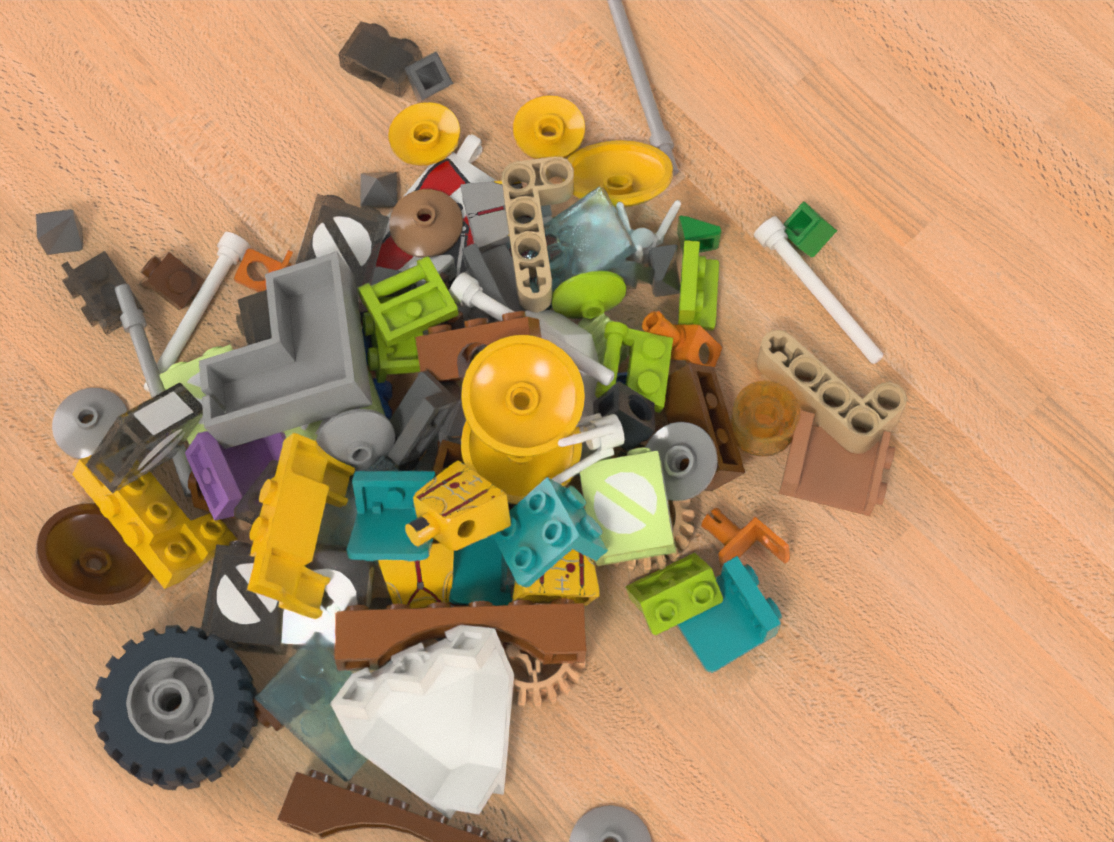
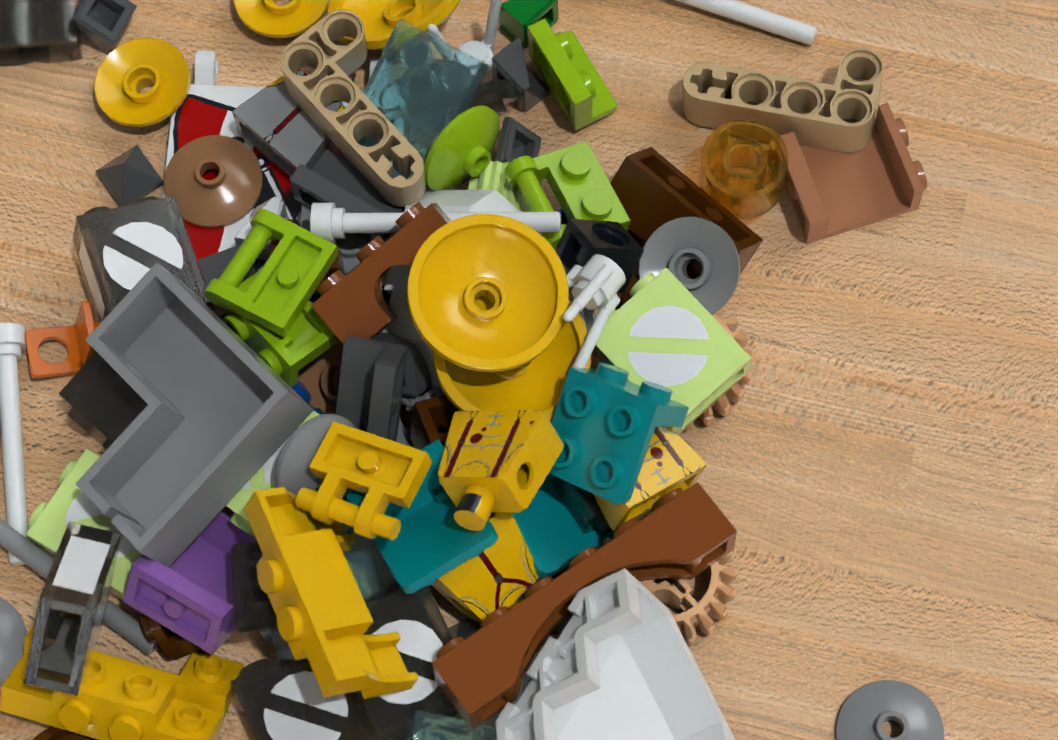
camera: 30 degrees left, 0 degrees up
lime bracket [625,552,723,635] -> none
orange bracket [642,311,722,367] -> none
teal bracket [677,556,782,673] -> none
orange bracket [701,508,790,568] -> none
none -> yellow plate [296,421,432,541]
none -> dark grey slope [494,117,542,163]

